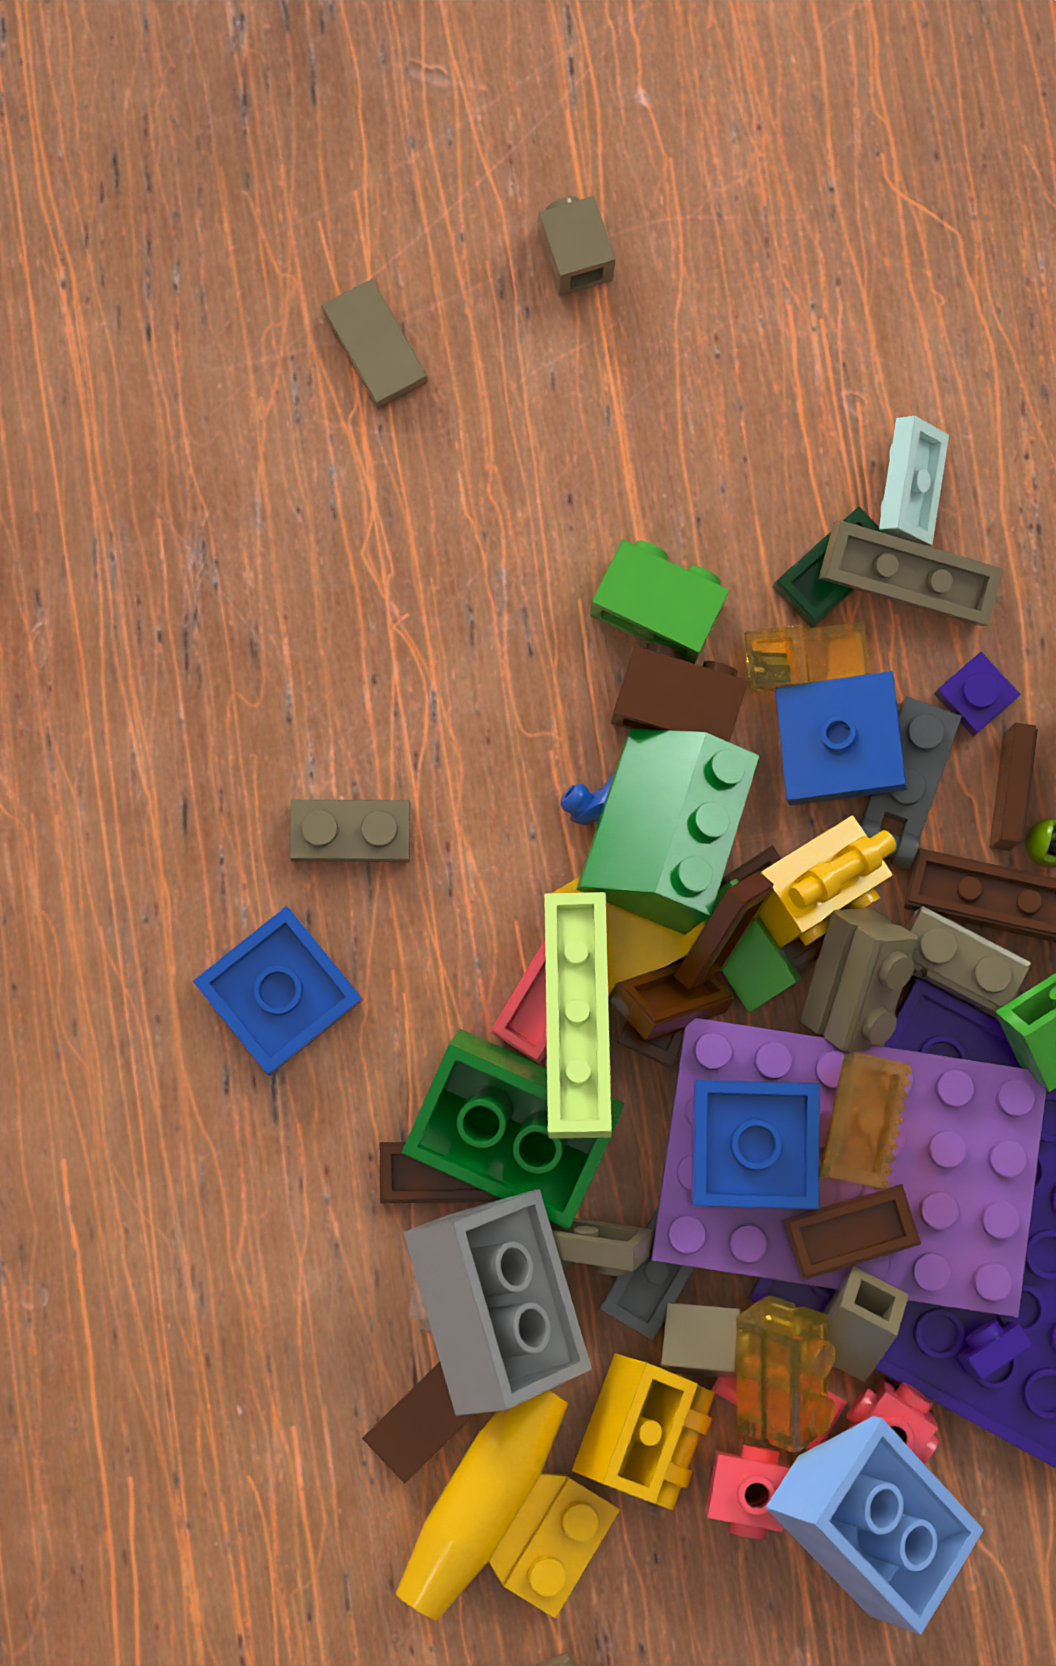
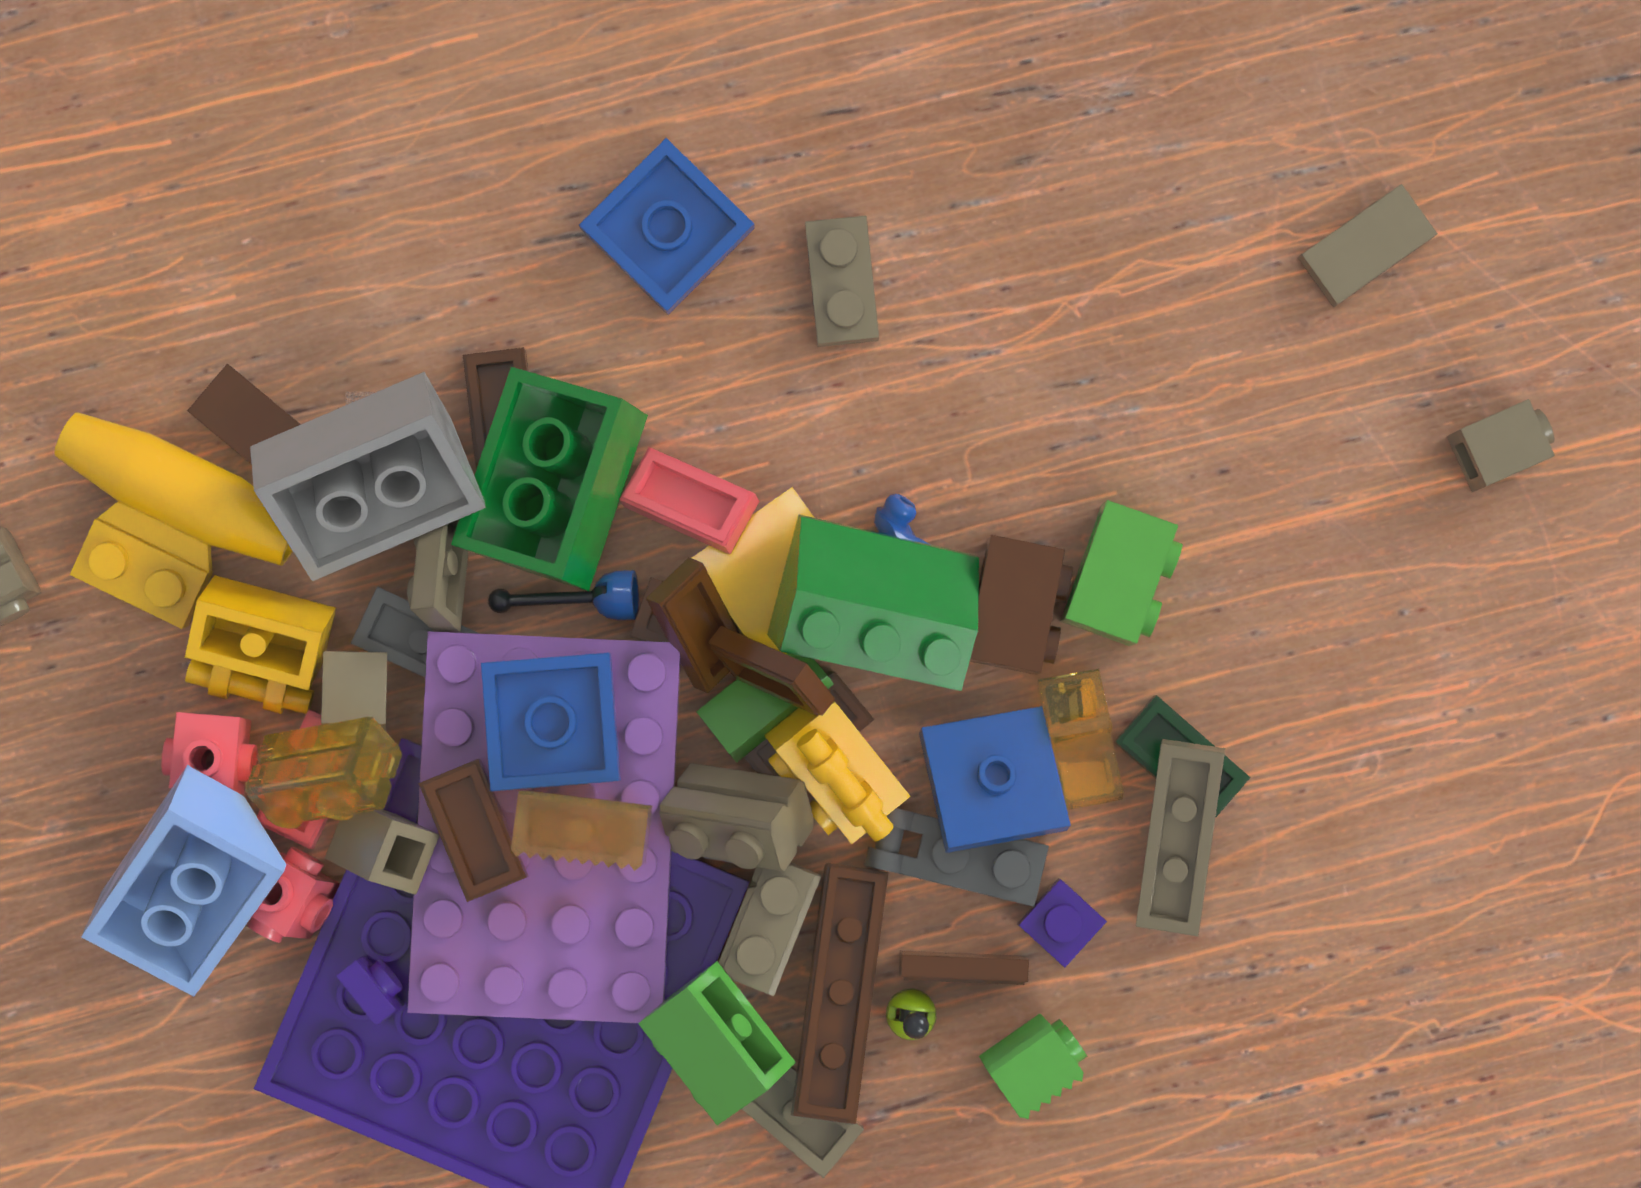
camera: 85 degrees right, 5 degrees up
yellowish green plate [545,892,612,1139] -> none
light aqua plate [879,416,949,546] -> none
none -> hinge [488,570,639,621]

